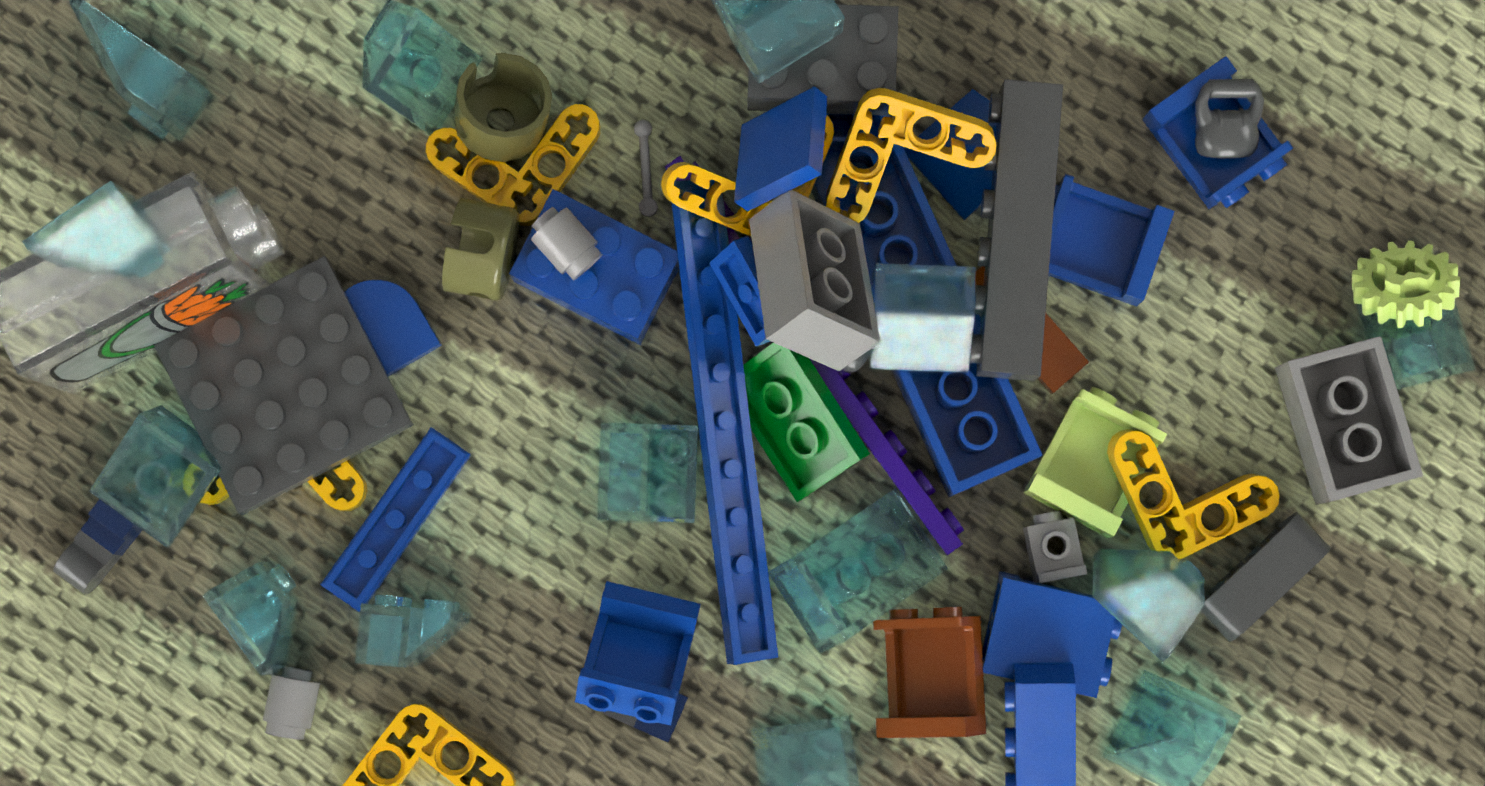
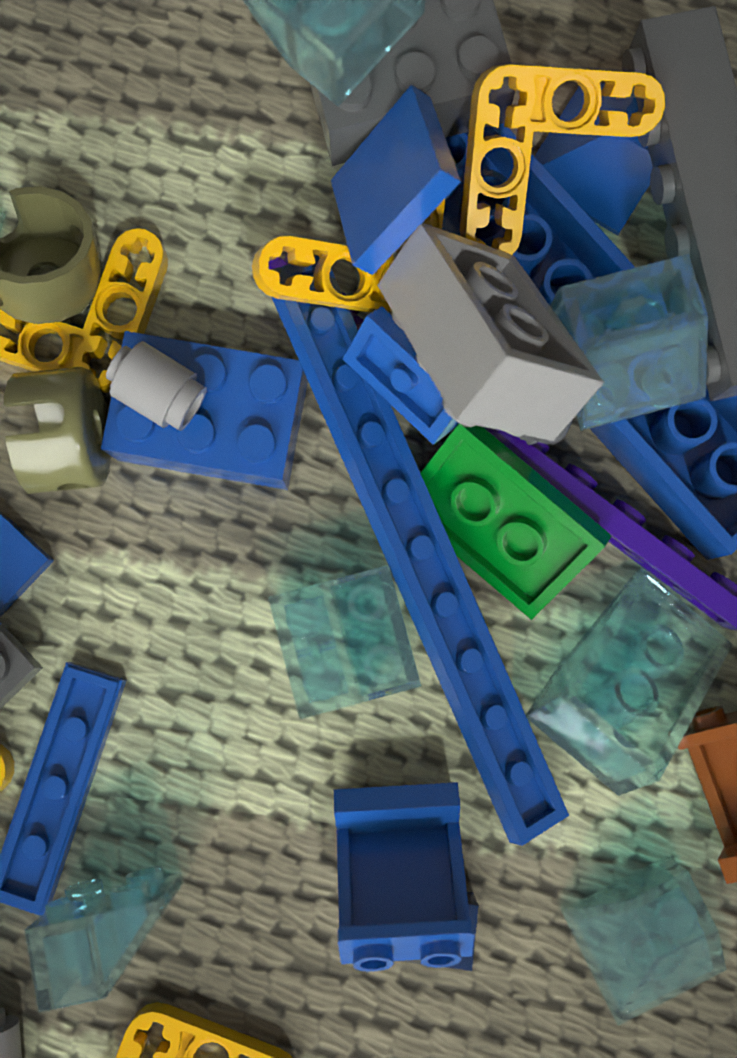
camera: 15 degrees left, 0 degrees up
light grey hinge [634,119,658,217] -> none

